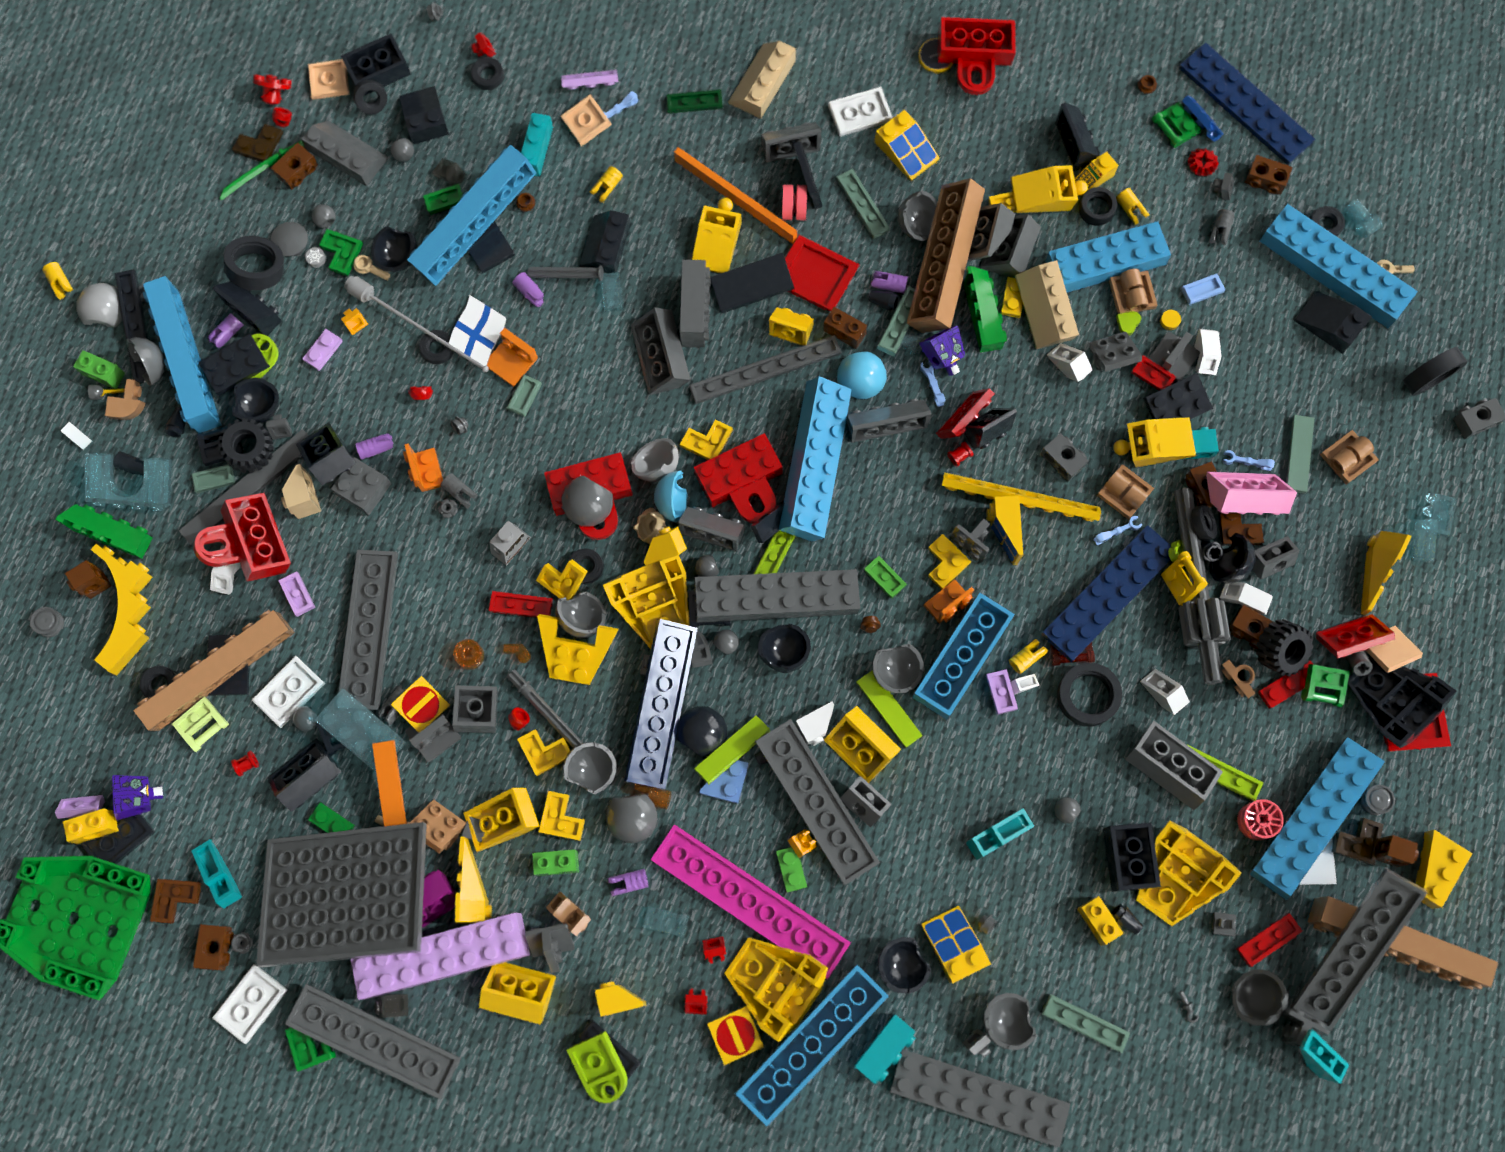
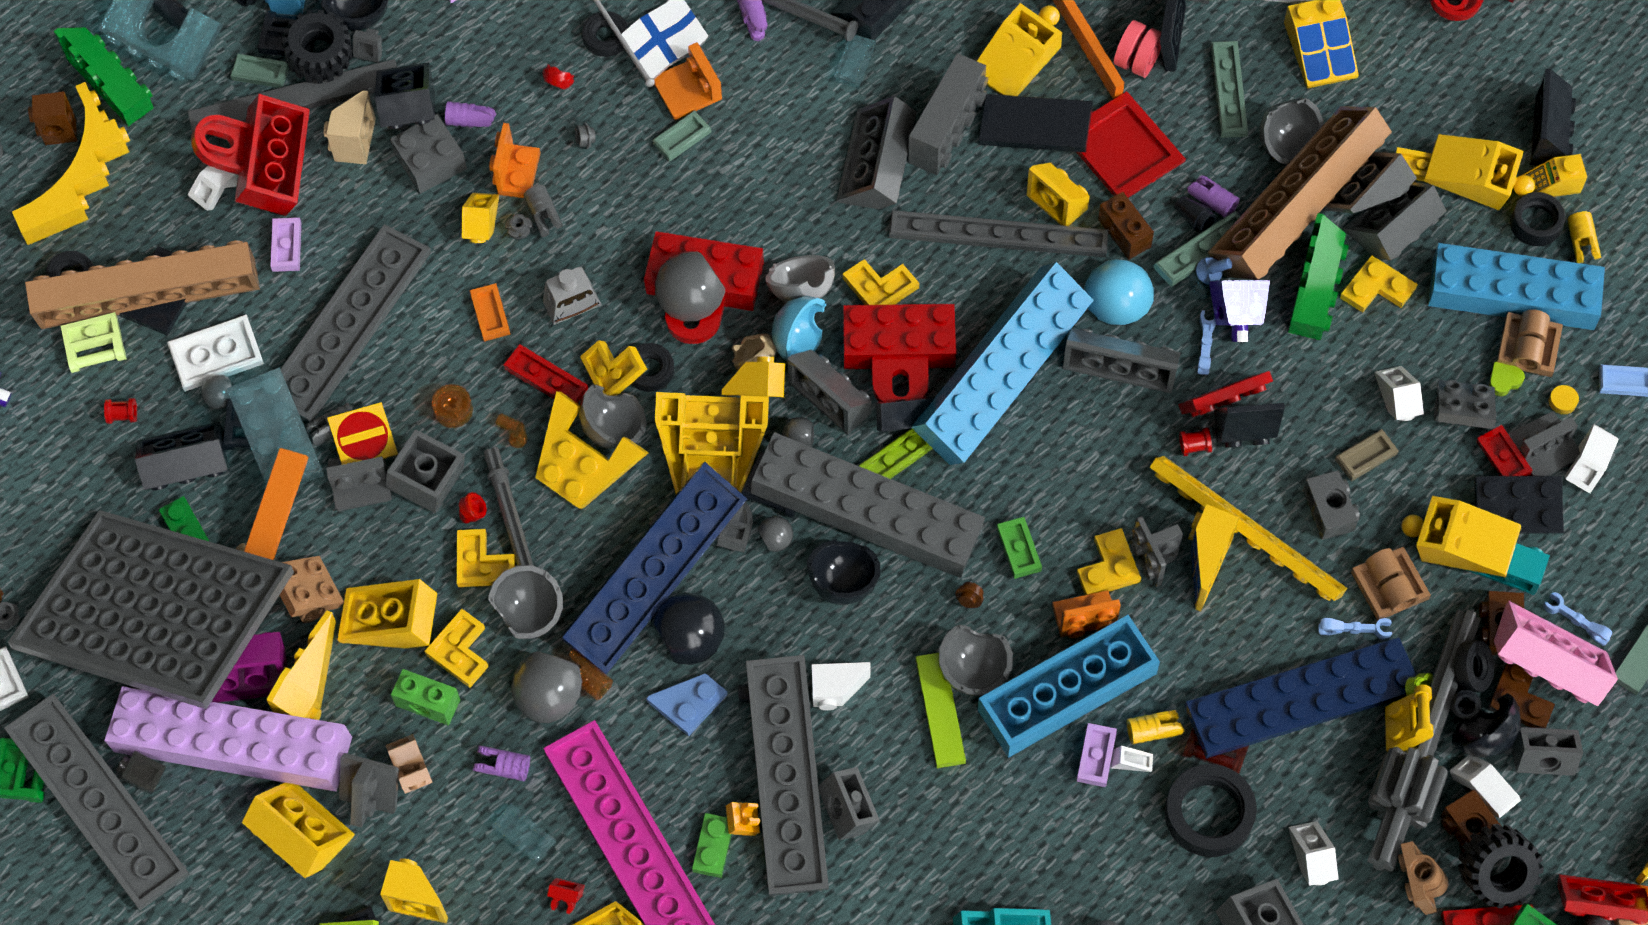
camera: 25 degrees right, 10 degrees down
teal slope [192,839,242,909] -> none
dark grey tile [462,816,488,842] -> none
lime tile [694,716,770,785] -> none
yellow slope [824,706,901,783] -> none
tan slope [1015,260,1079,350] -> none
none -> yellow slope [462,193,499,243]
none -> orange tile [470,283,511,341]
none -> medium blue plate [1196,257,1232,284]
none -> dark tan tile [1335,429,1399,482]

